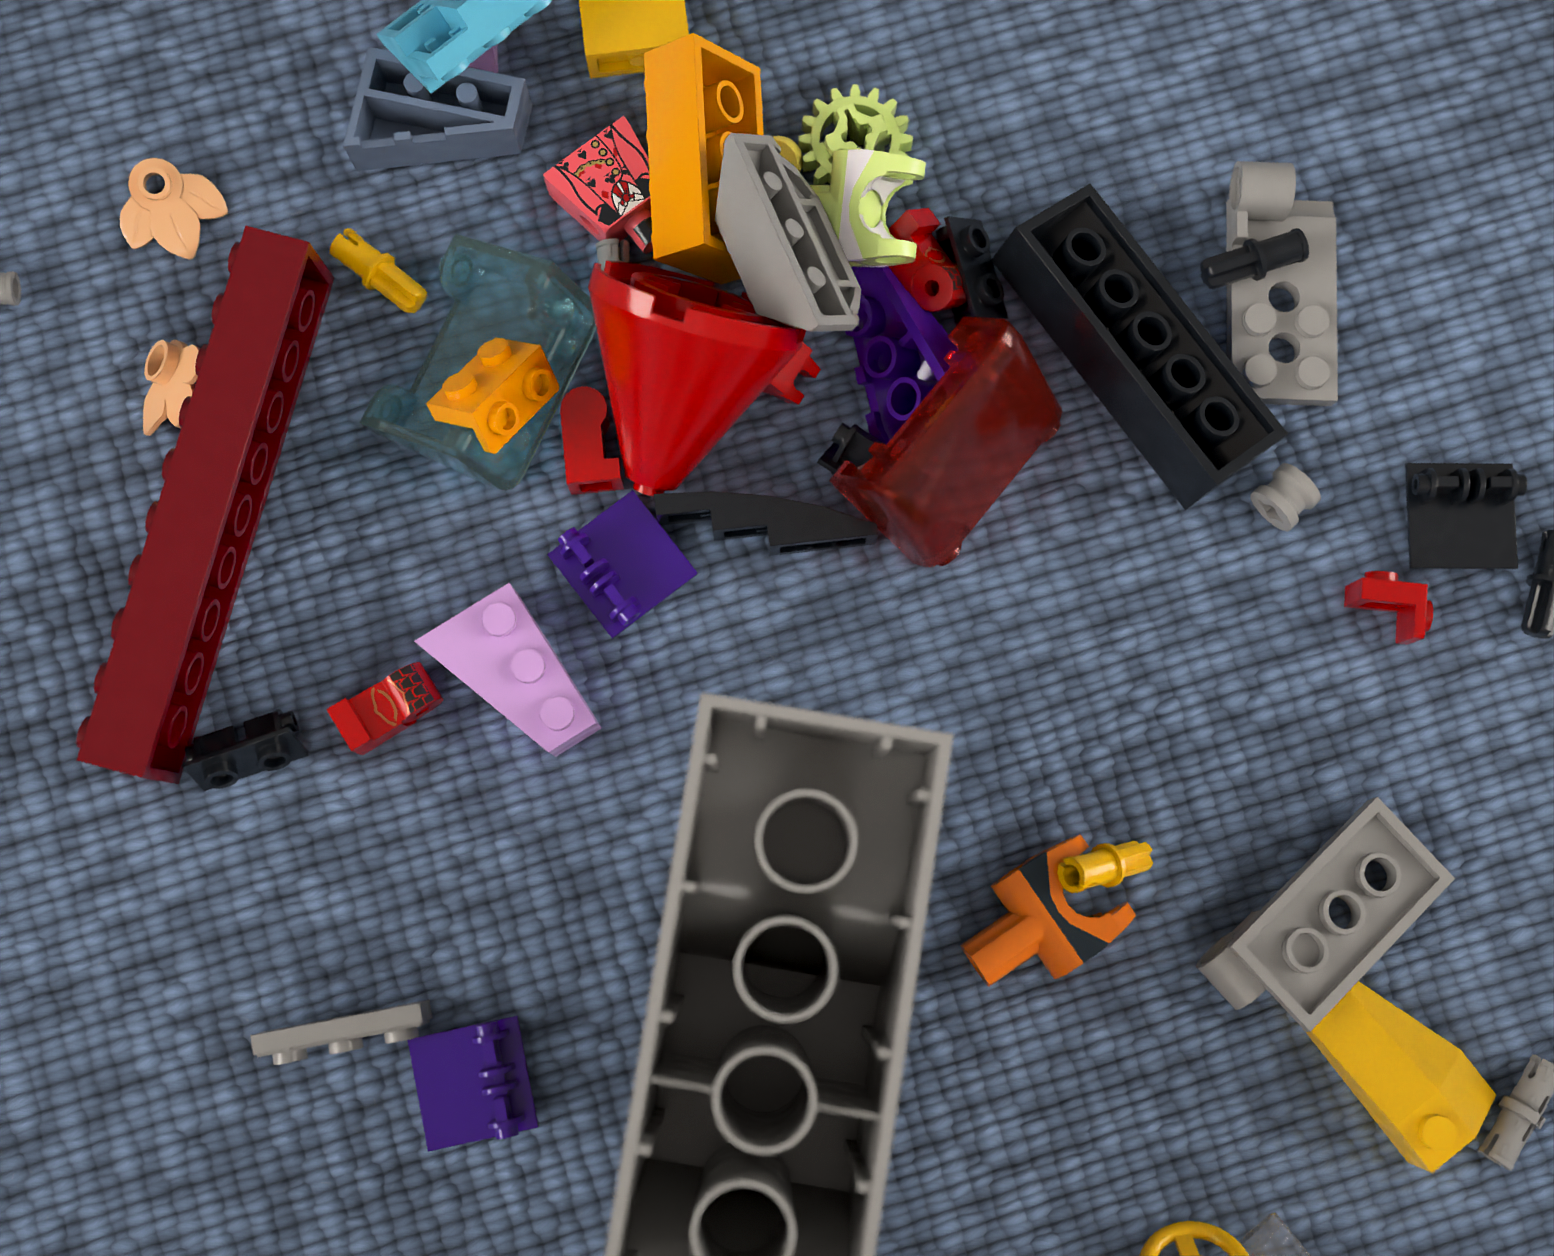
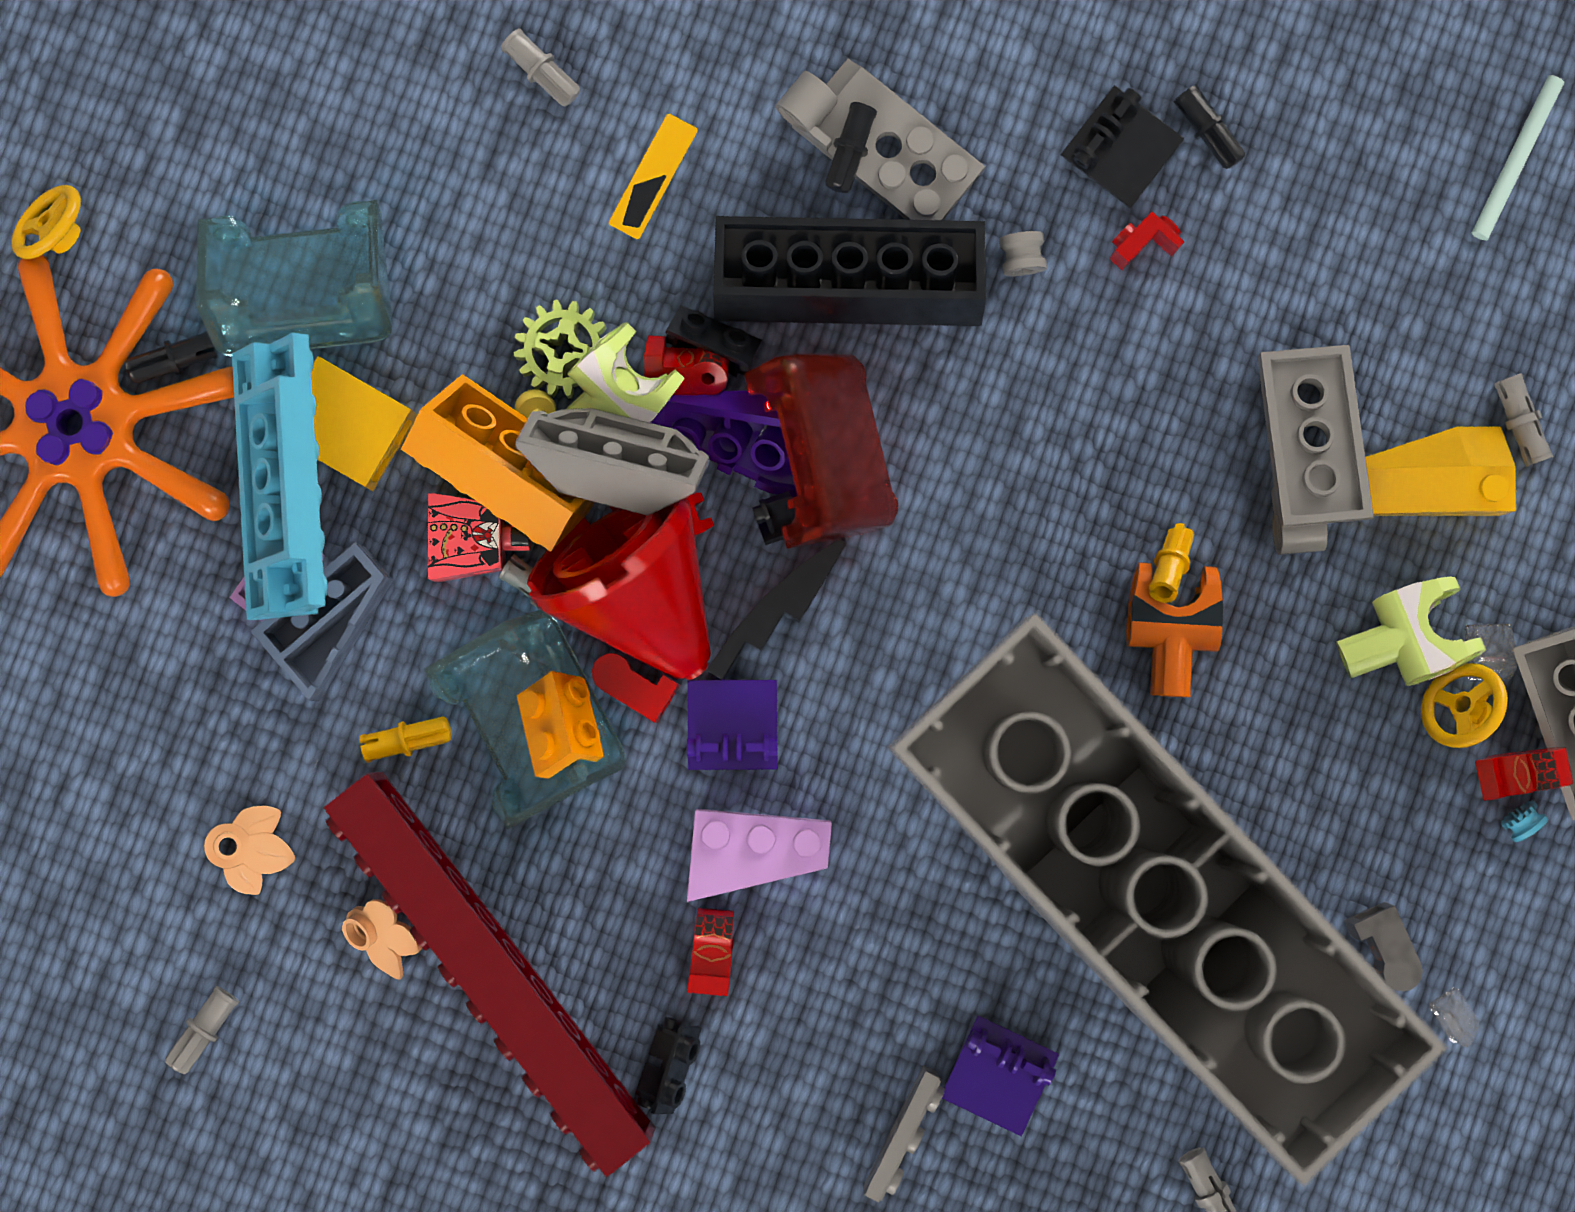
camera: 50 degrees left, 5 degrees up
none -> yellow sticker [609,114,698,239]
none -> yellowish green connector [1336,577,1486,686]

